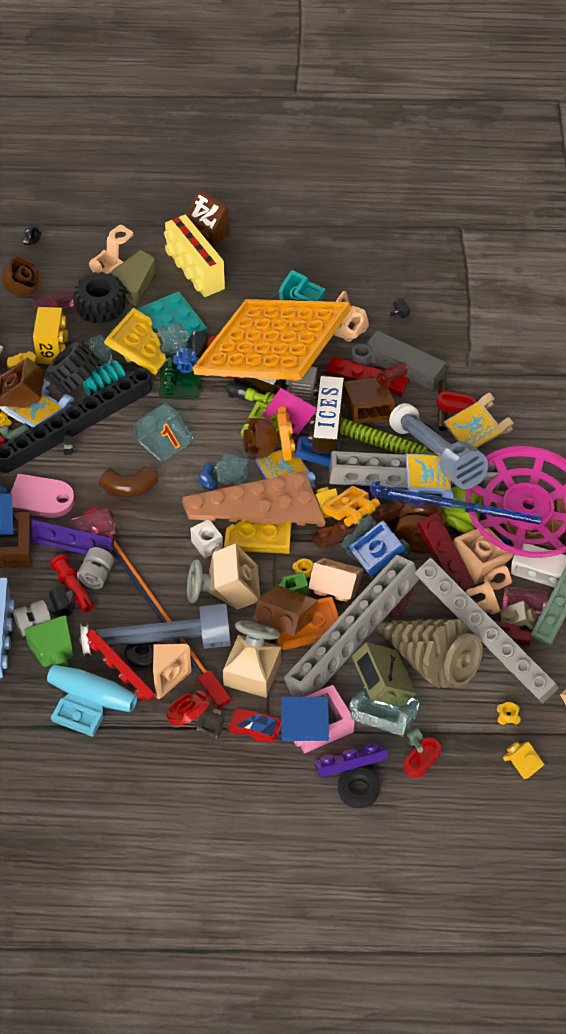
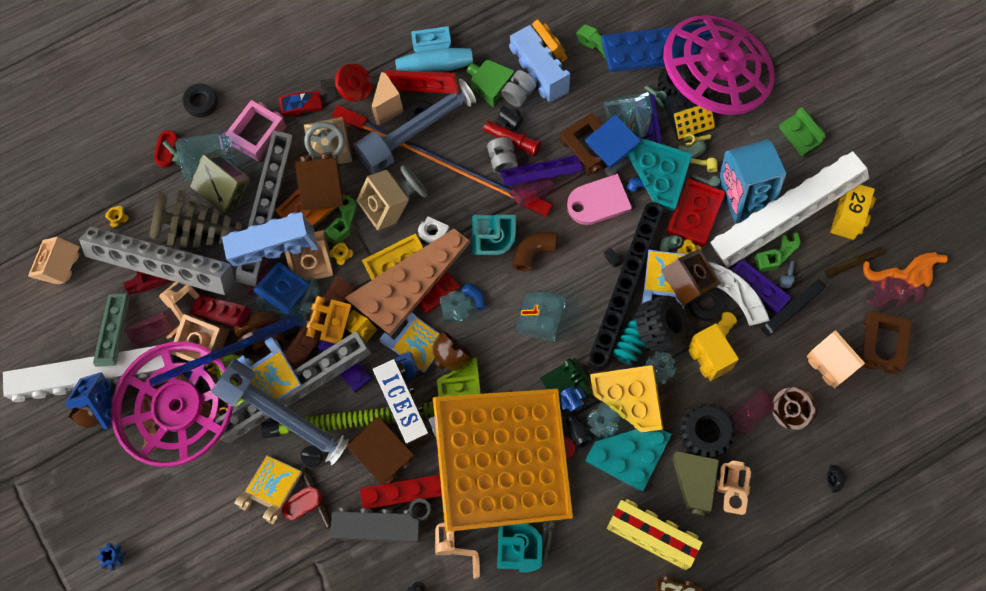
camera: 155 degrees right, 20 degrees up
dark pink flag [262,388,317,436] -> none
light orange plate [277,406,295,461] -> none
blue tile [281,697,329,741] -> none
dark purple plate [314,743,388,777] -> none
clear red pin [376,362,408,386] -> none
dark tan bracket [500,601,537,630] -> none
yellow bracket [502,742,544,779] -> none
none -> light blue wedge [222,212,318,266]
none -> teal brick [470,214,516,255]

